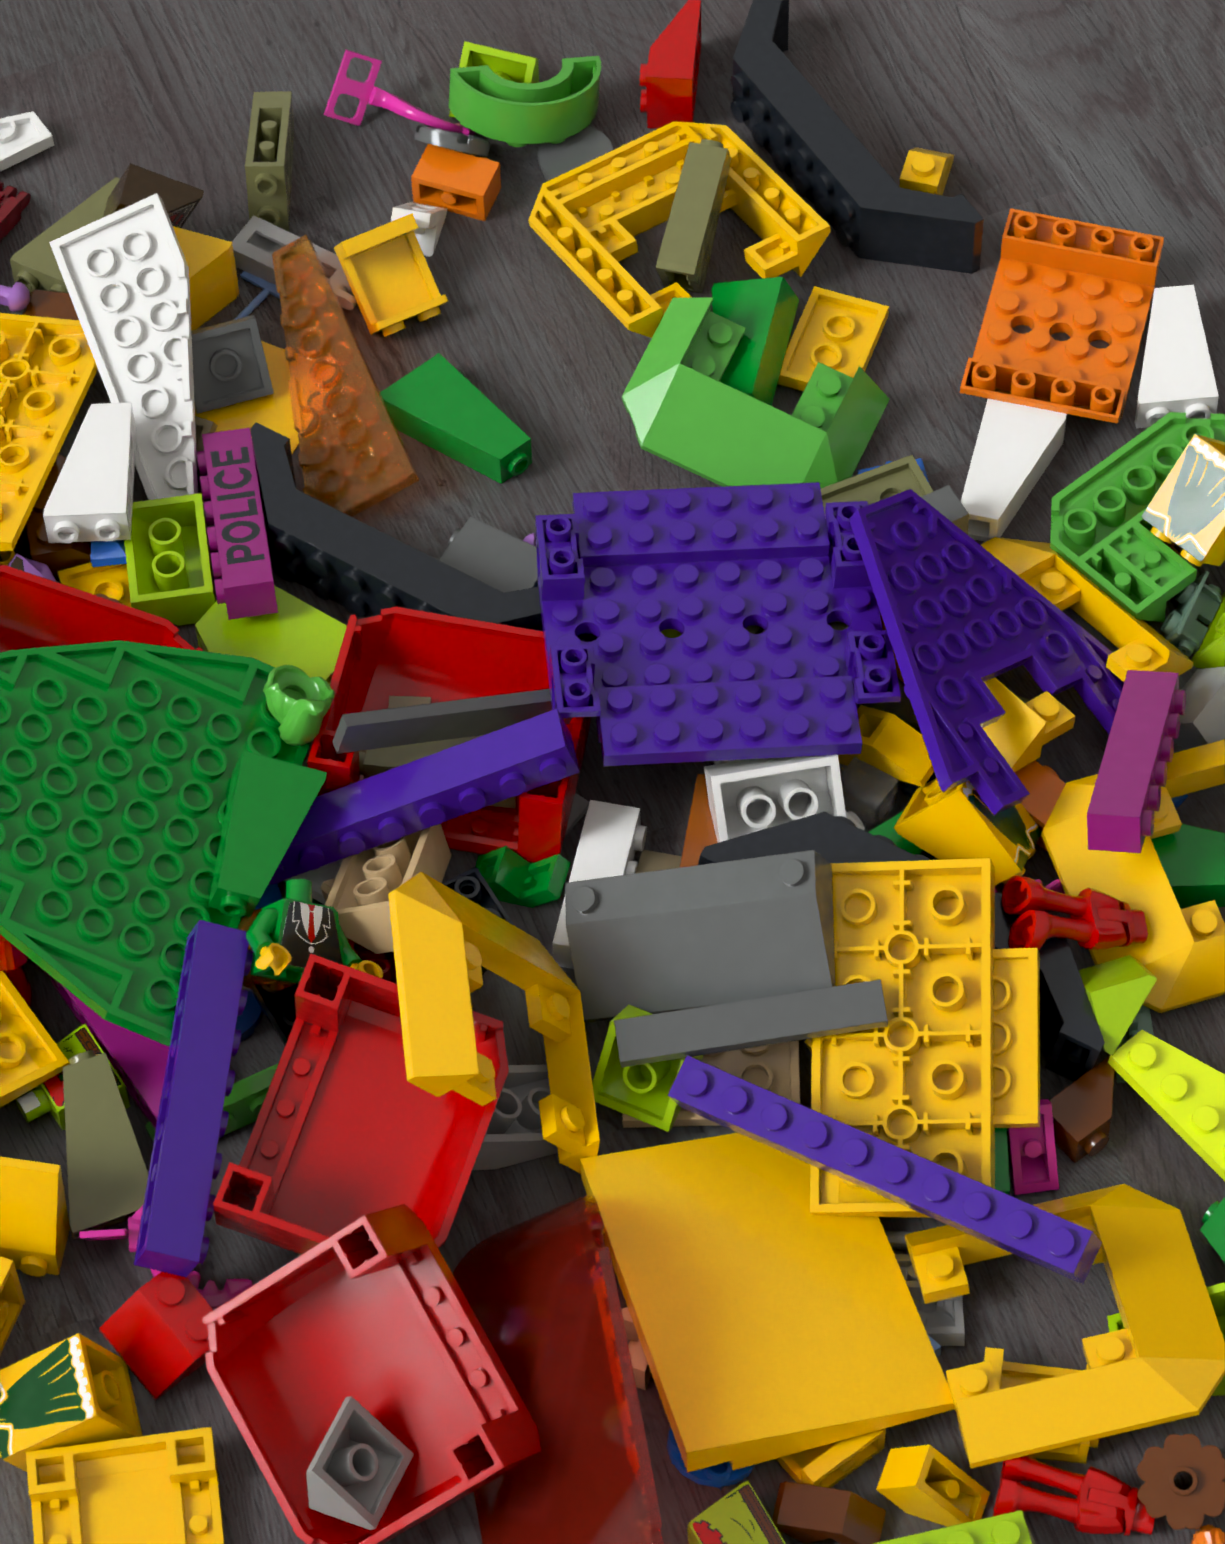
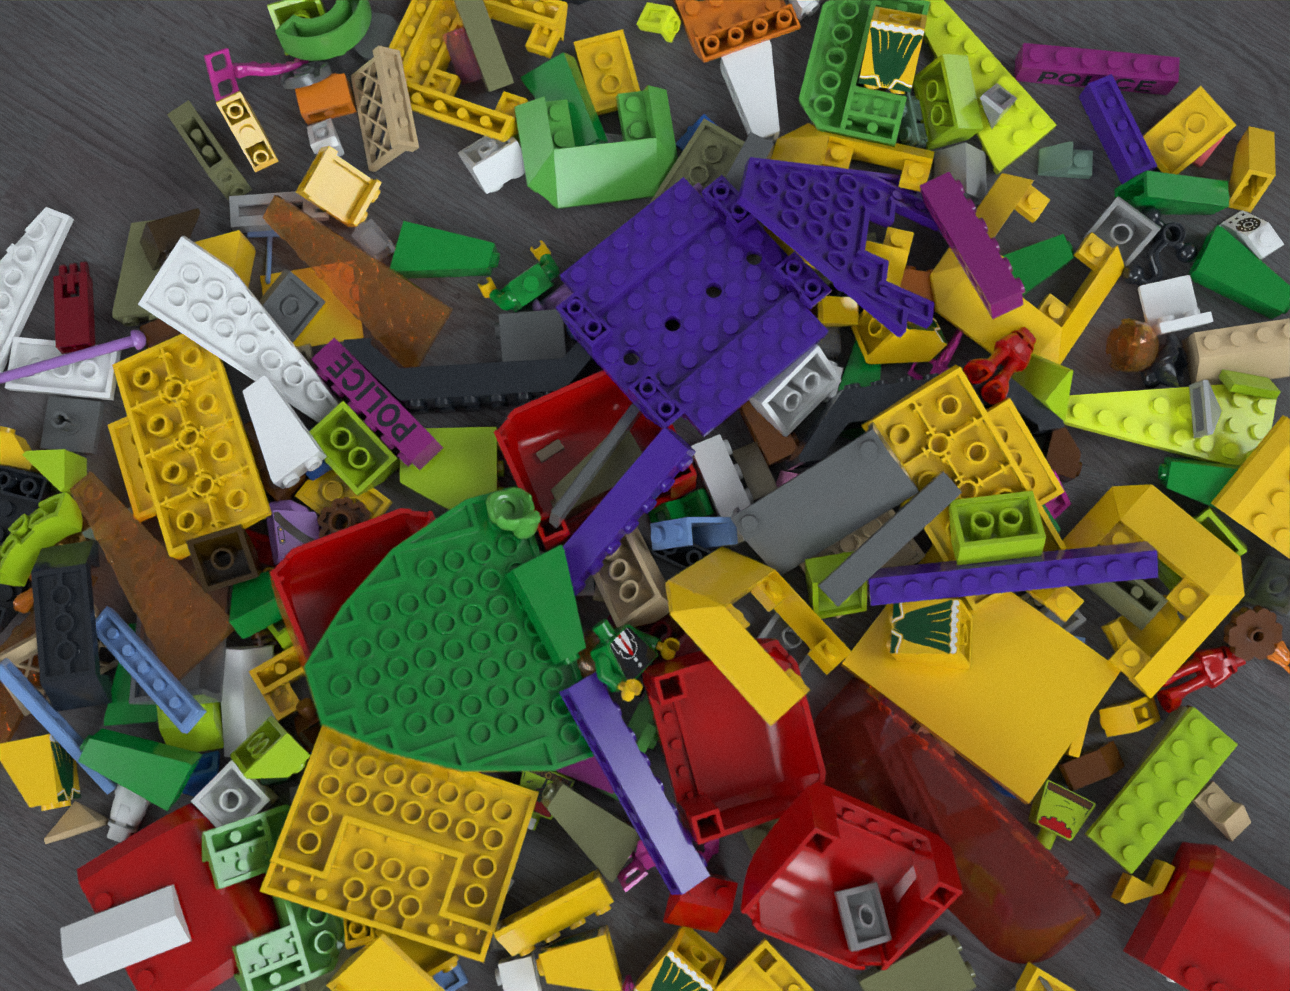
camera: 35 degrees left, 25 degrees up
none -> yellow slope [216,91,279,172]
none -> tan fence [351,46,419,172]
none -> clear brick [351,218,395,265]
none -> clear pink slope [443,27,482,84]
none -> white slope [458,136,525,194]
none -> green torso [478,240,560,313]
none -> neon yellow bracket [636,2,681,43]
none -> medium blue panel [650,517,738,551]
none -> slope [887,599,973,670]
none -> lime slope [948,491,1046,565]
none -> olive brick [1085,579,1168,631]

